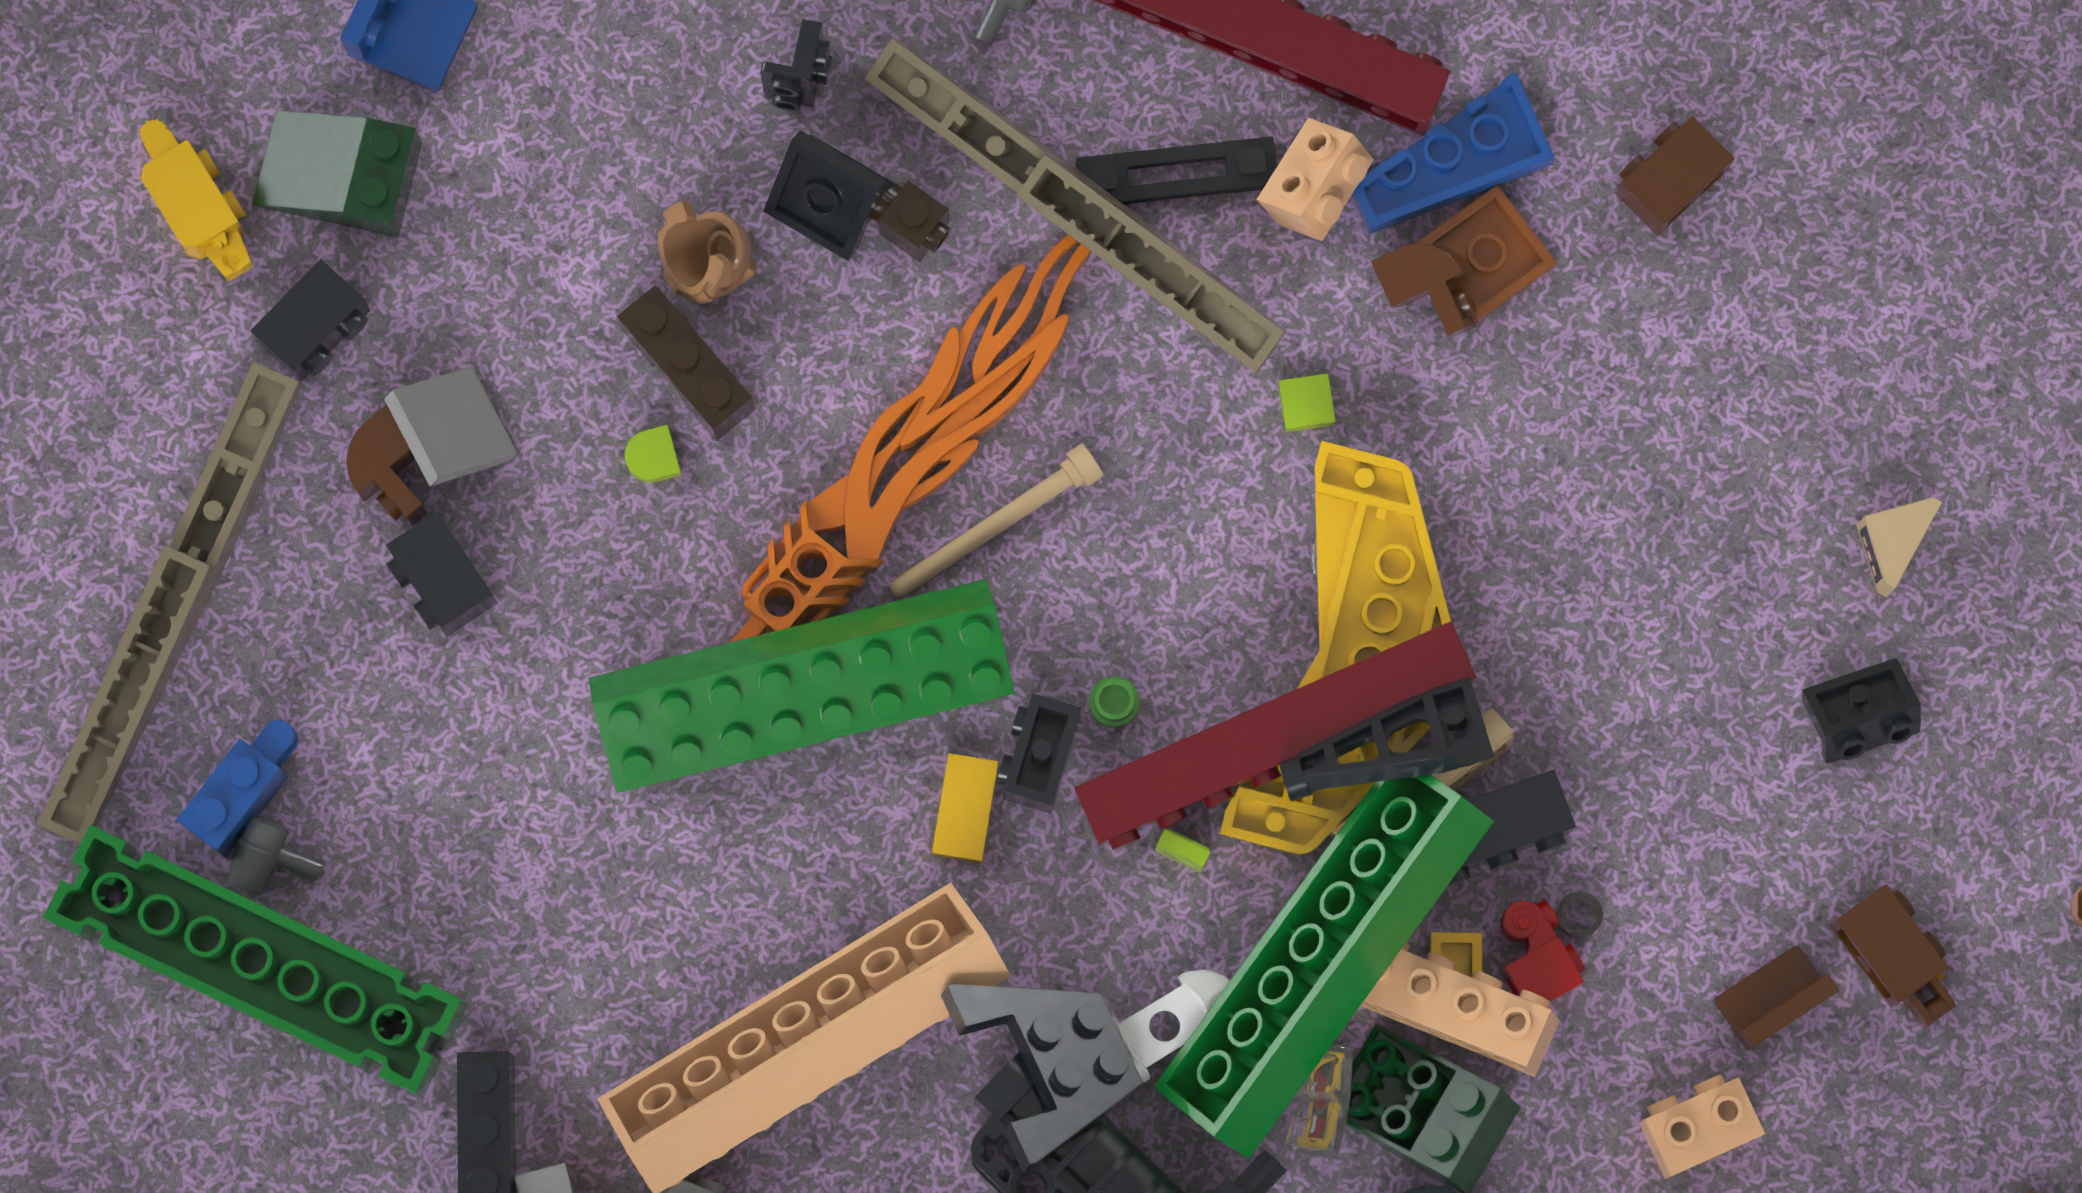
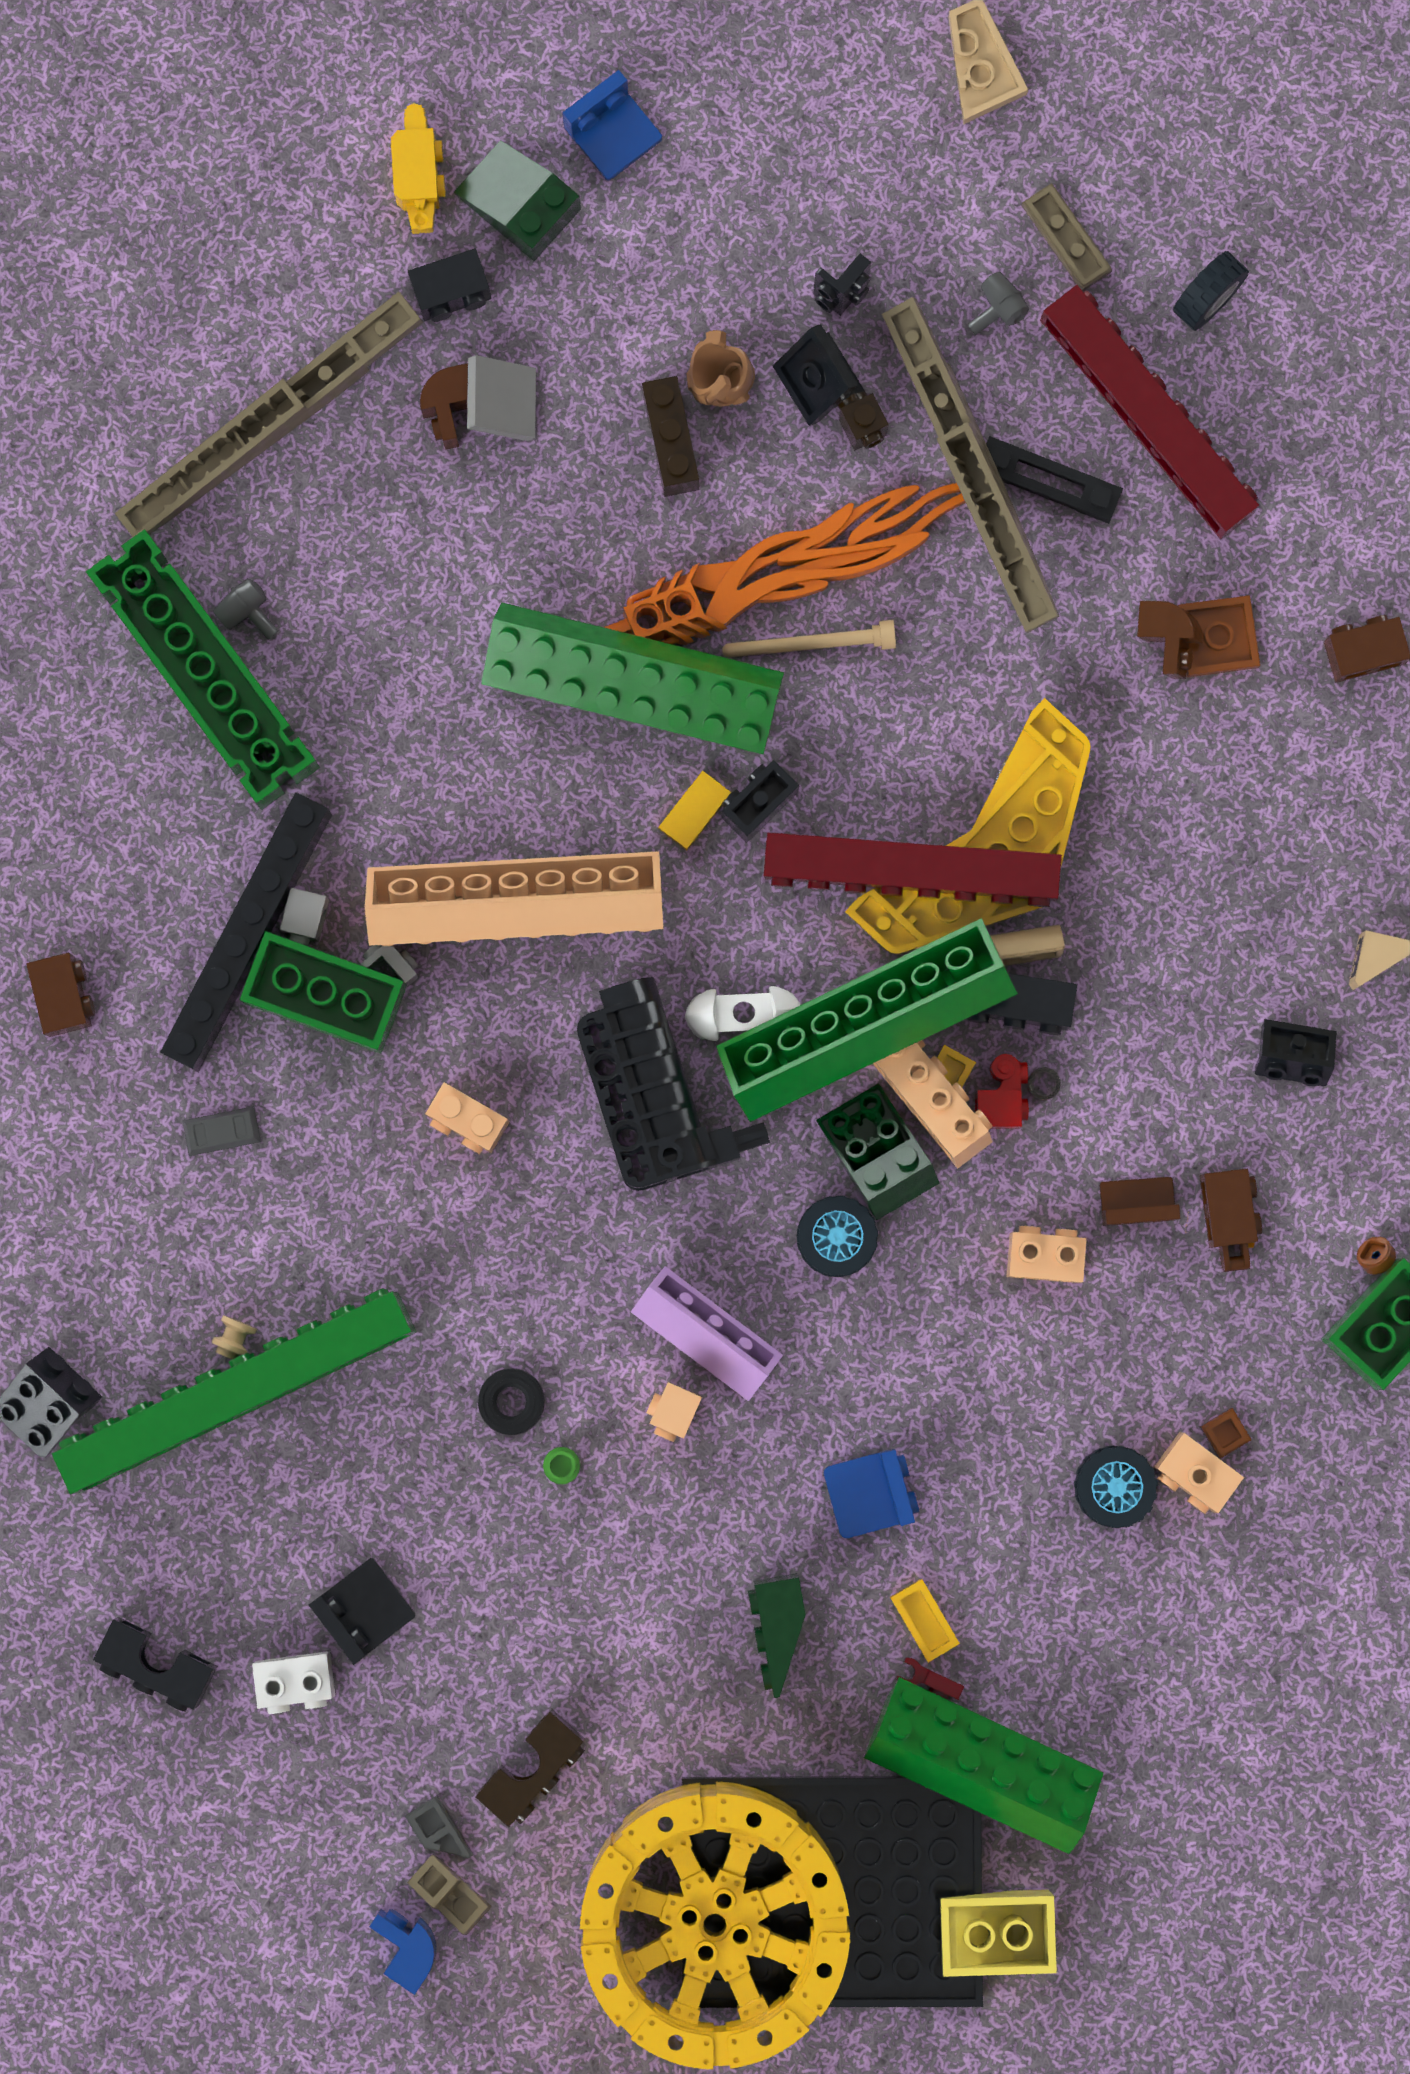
camera: 30 degrees right, 5 degrees up
blue brick [176,720,298,858] -> none
black brick [385,512,498,637] -> none
lime tile [625,424,682,483] -> none
wing [941,984,1143,1173] -> none
bright green plate [1089,676,1140,728] -> none
lime tile [1155,828,1211,873] -> none
light nougat brick [1256,118,1374,241] -> none
lime tile [1278,374,1336,433] -> none
black plate [1279,677,1495,802] -> none
clear slope [1284,1045,1352,1158] -> none
blue wing [1352,71,1555,235] -> none

